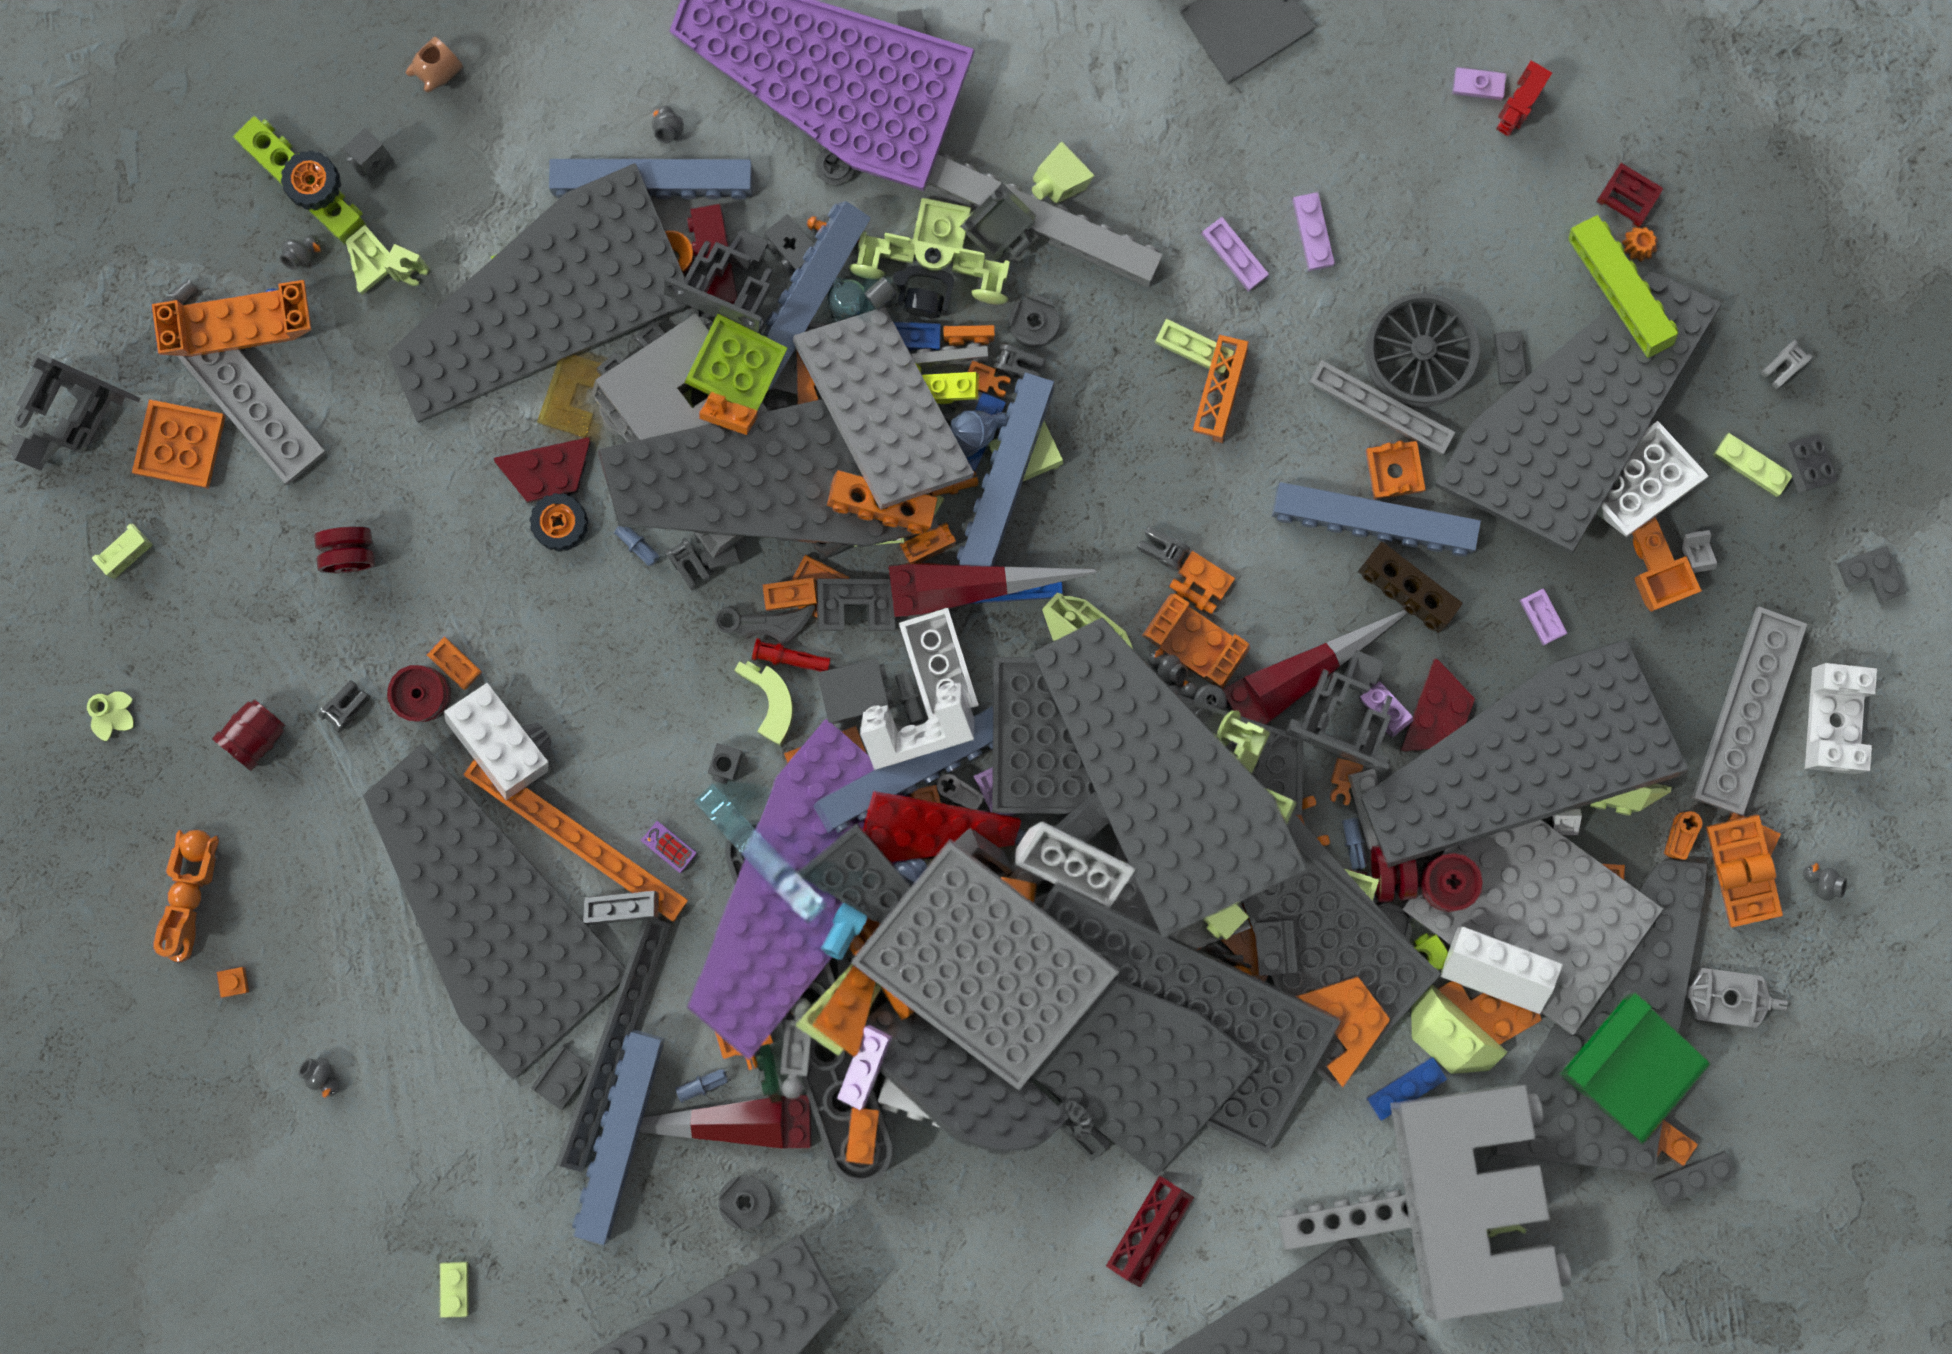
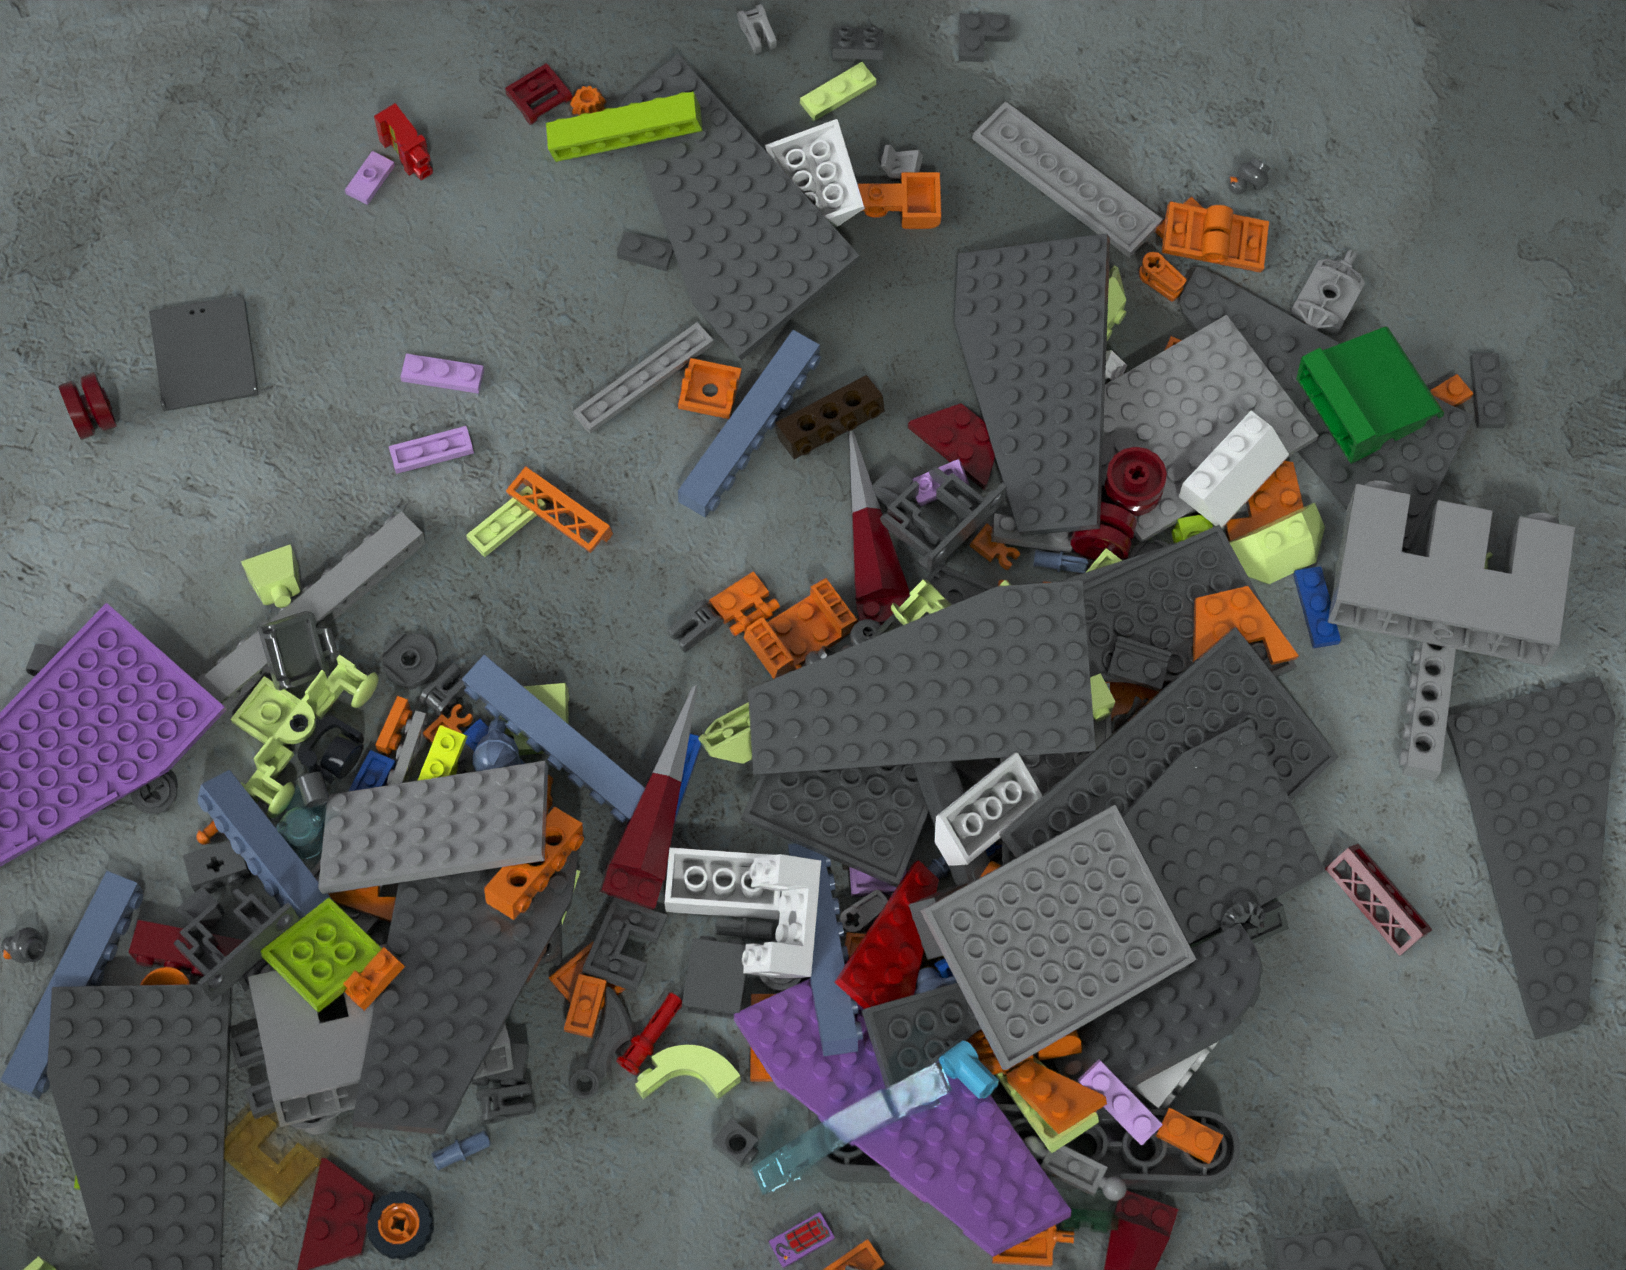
camera: 70 degrees left, 15 degrees down
orange hinge [900,522,956,563] -> none
dark grey wheel [1364,293,1480,408] -> none
lavender plate [1520,588,1568,646] -> none
white plate [1805,663,1877,774] -> none

